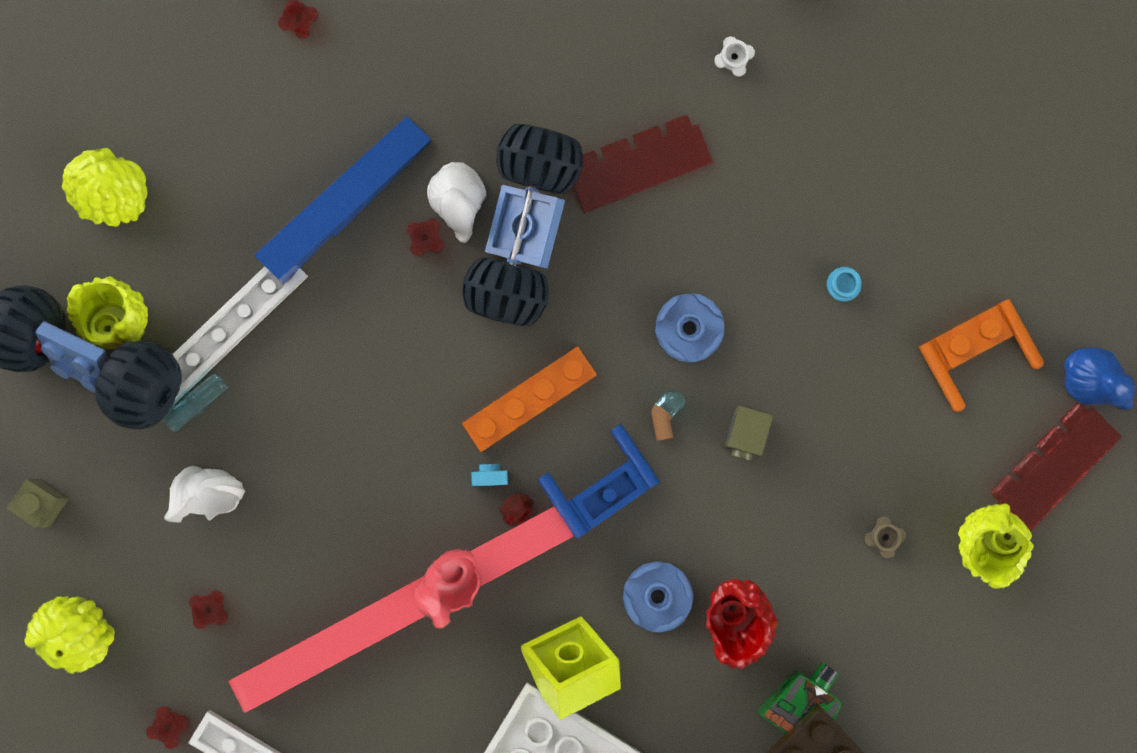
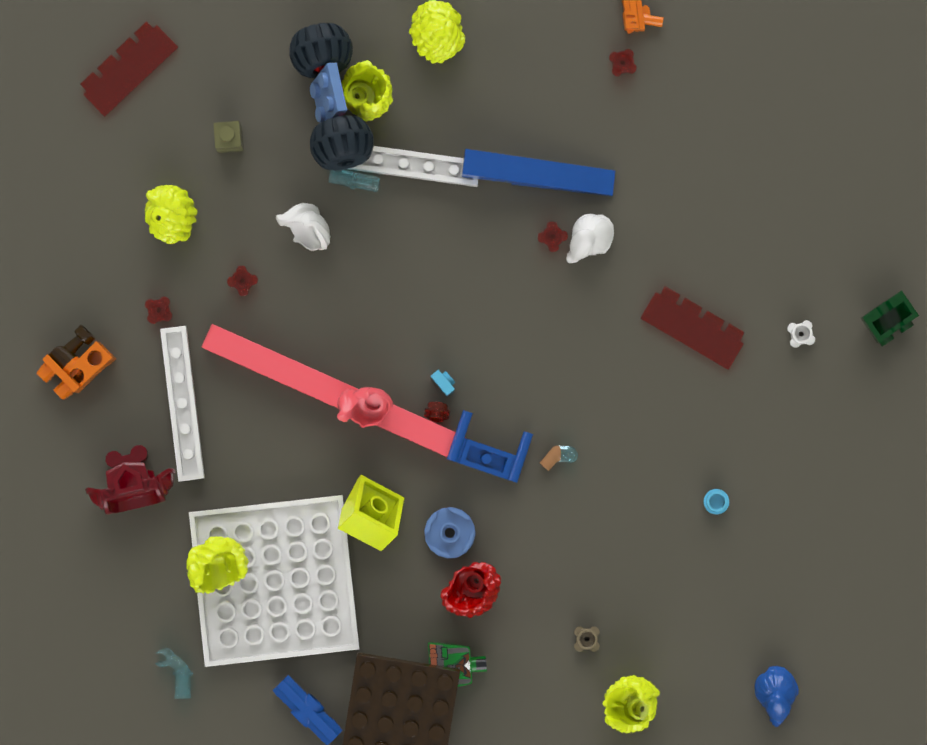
camera: 50 degrees right, 0 degrees up
black plate [462,124,583,327] -> none
orange plate [462,346,597,453] -> none
medium blue plate [655,293,725,363] -> none
olive brick [724,405,773,461] -> none
orange plate [918,299,1045,412] -> none
clear red windscreen [990,403,1122,531] -> none

